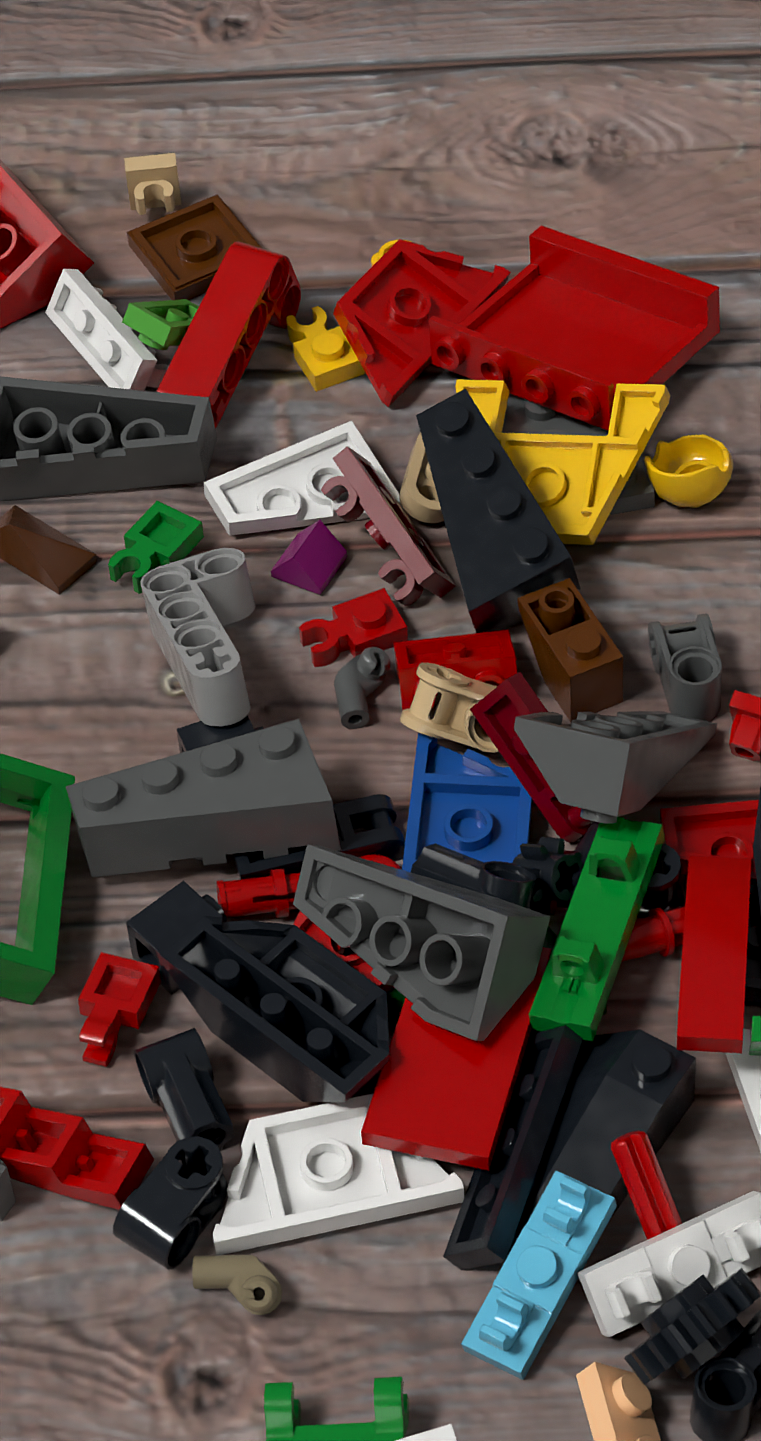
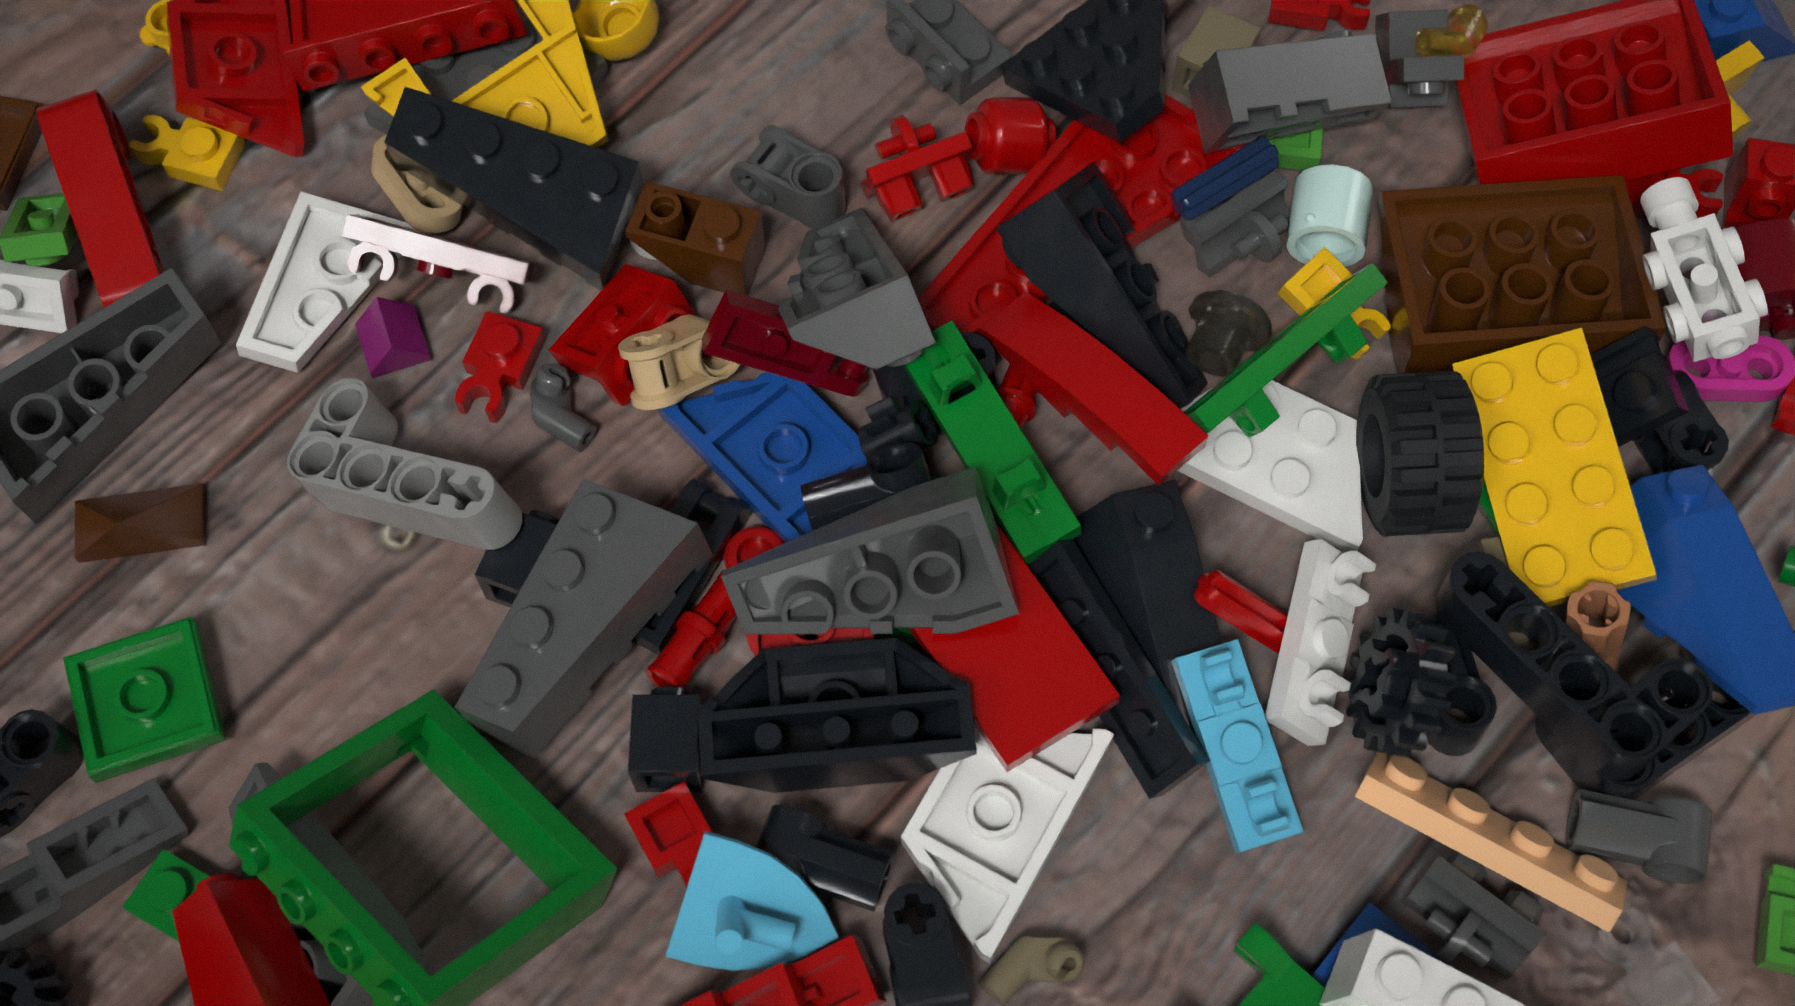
camera: 50 degrees left, 15 degrees up
green plate [108,501,204,594] -> none
none -> medium azure shield [665,831,839,971]

